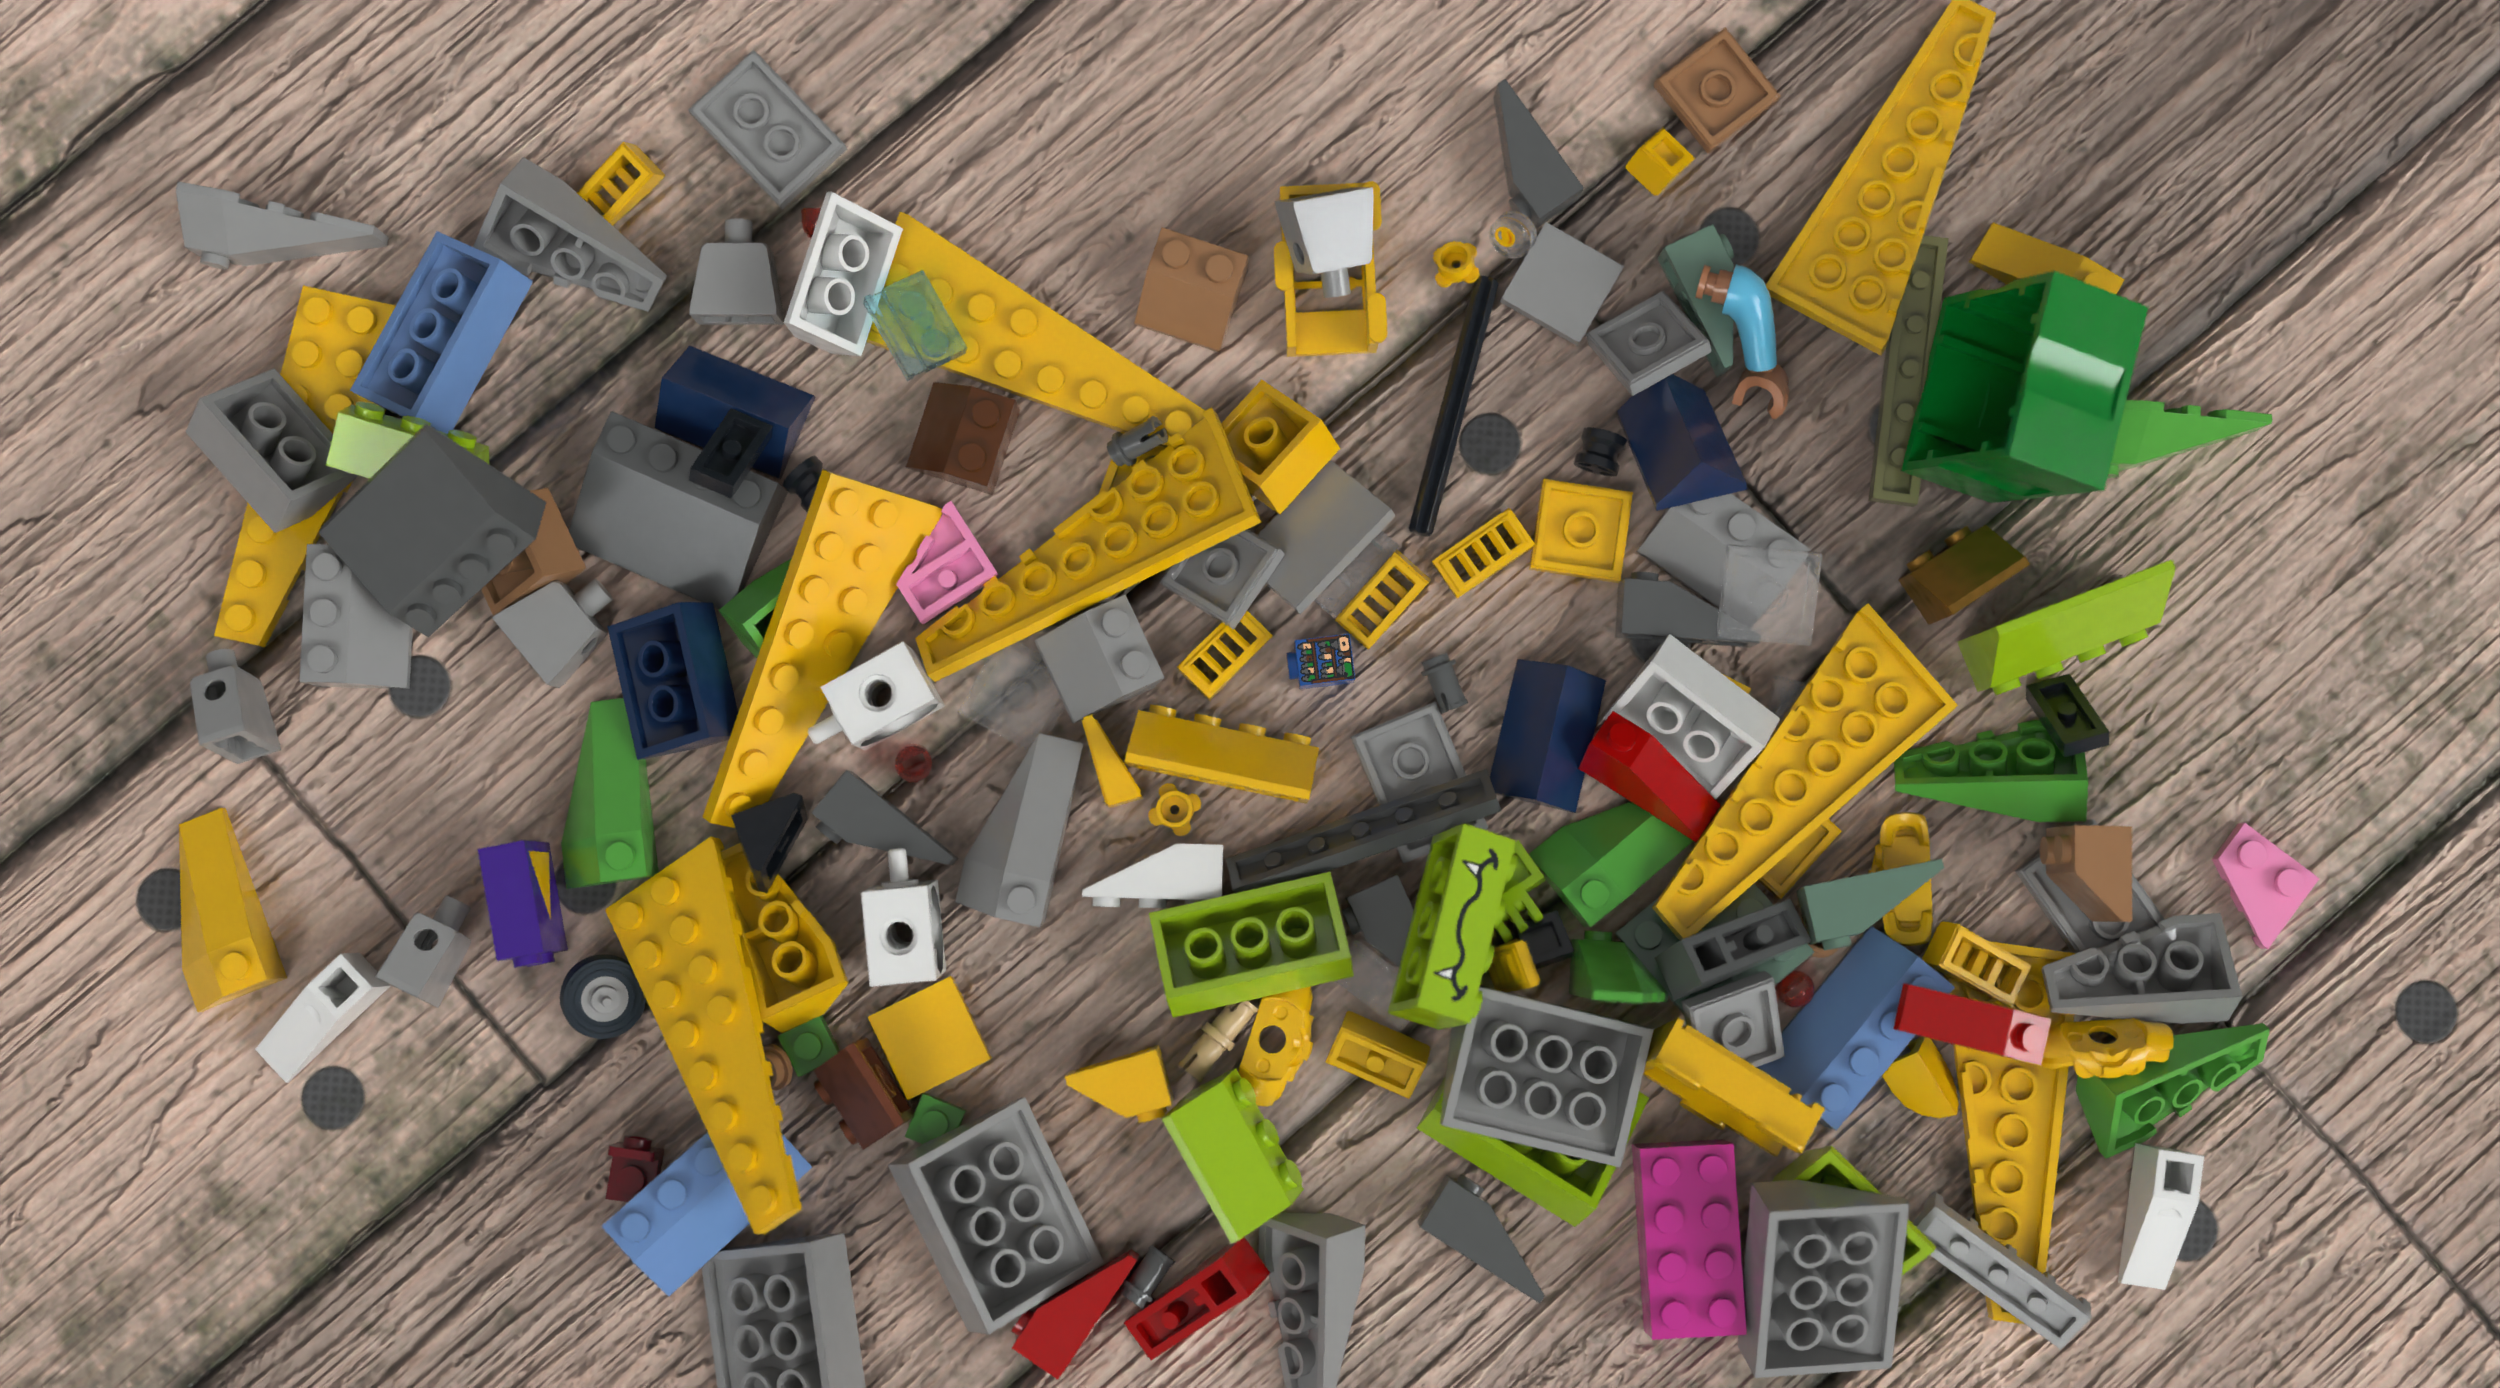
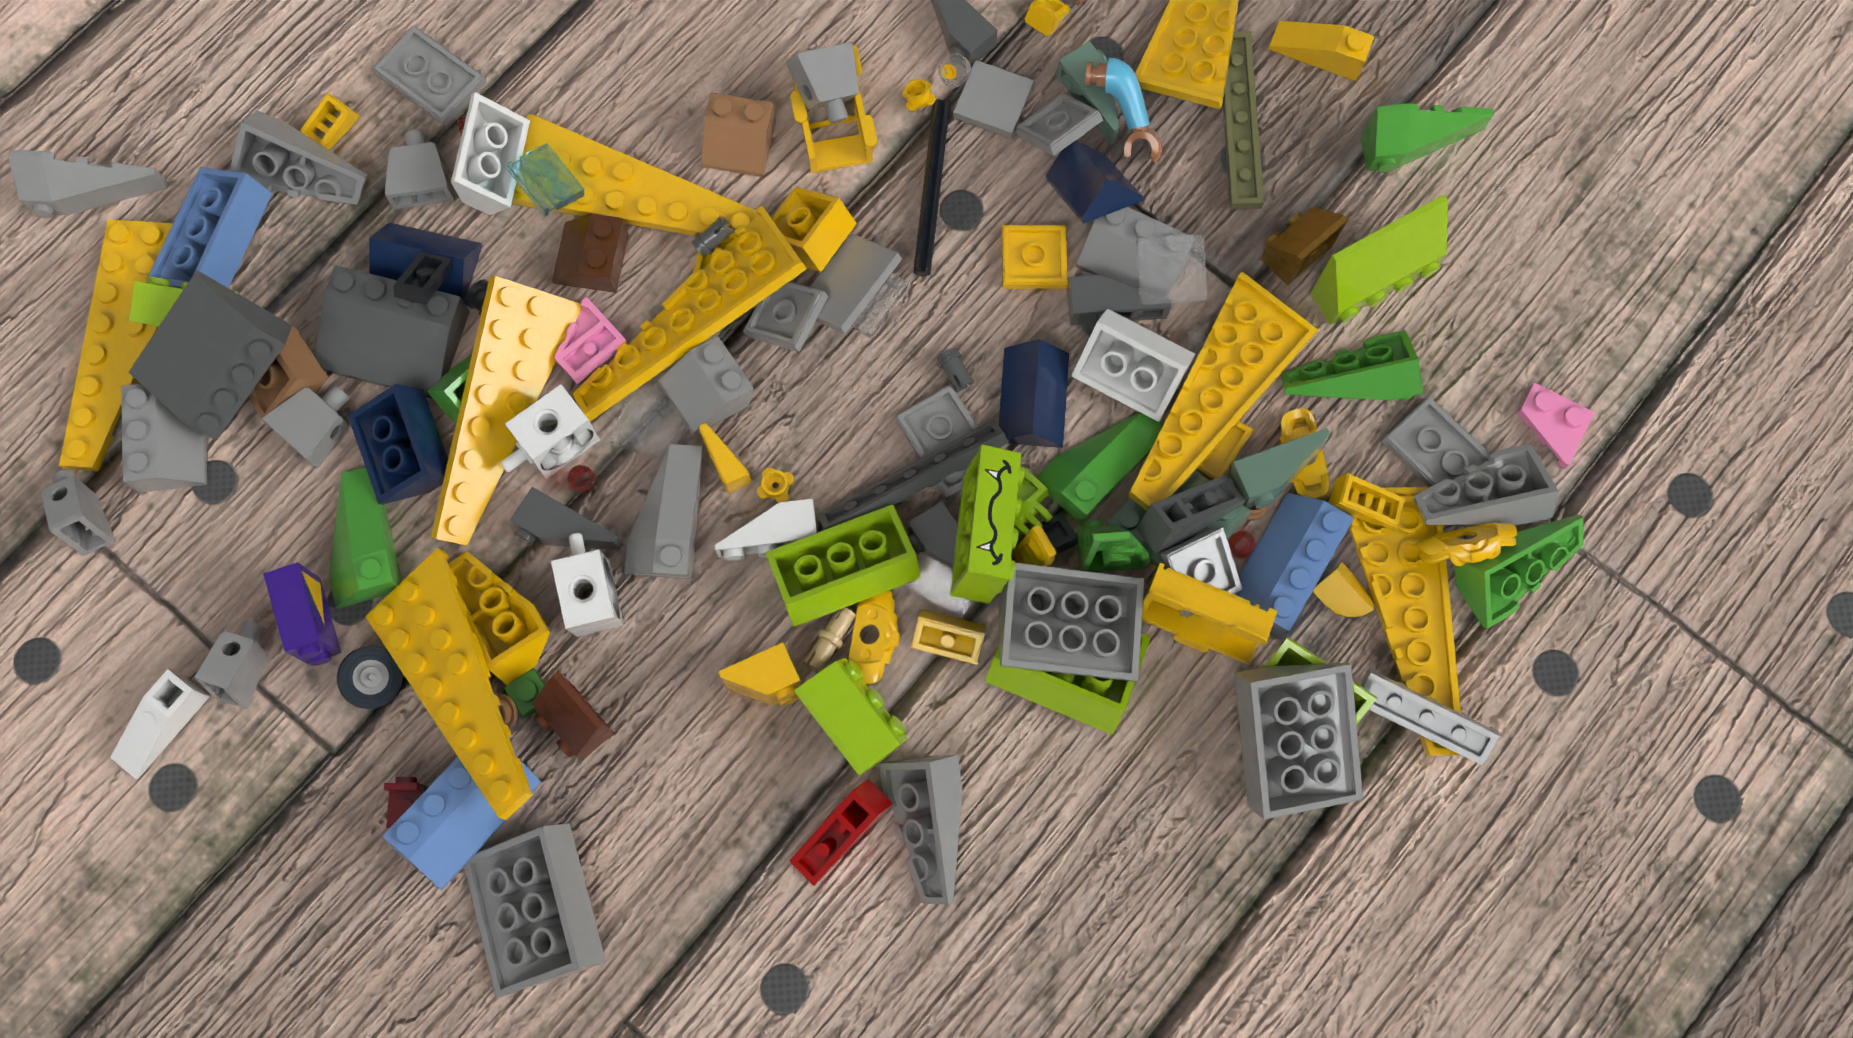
camera: 10 degrees left, 10 degrees down
yellow wedge [179,808,287,1012] -> none
light grey slope [185,368,359,533] -> none
black slope [731,793,808,893] -> none
yellow tile [868,976,992,1100] -> none
light grey slope [888,1097,1104,1335] -> none
bright green plate [905,1092,967,1144] -> none
red slope [1011,1249,1139,1380] -> none
dark grey pin [1120,1245,1175,1308] -> none
yellow slope [1125,704,1319,804] -> none
yellow slope [1177,611,1273,701] -> none
brick [1286,634,1355,690] -> none
yellow slope [1335,550,1431,650] -> none
dark grey slope [1417,1174,1545,1303] -> none
yellow slope [1432,508,1535,599] -> none
black wheel [1573,427,1627,477] -> none
red slope [1578,711,1721,843] -> none
dark pink brick [1632,1139,1747,1340] -> none
red slope [1893,983,2051,1065] -> none
green tile [1901,270,2148,503] -> none
plate [2026,674,2110,758] -> none
medium nougat slope [2040,825,2132,922] -> none
white slope [2118,1143,2204,1290] -> none

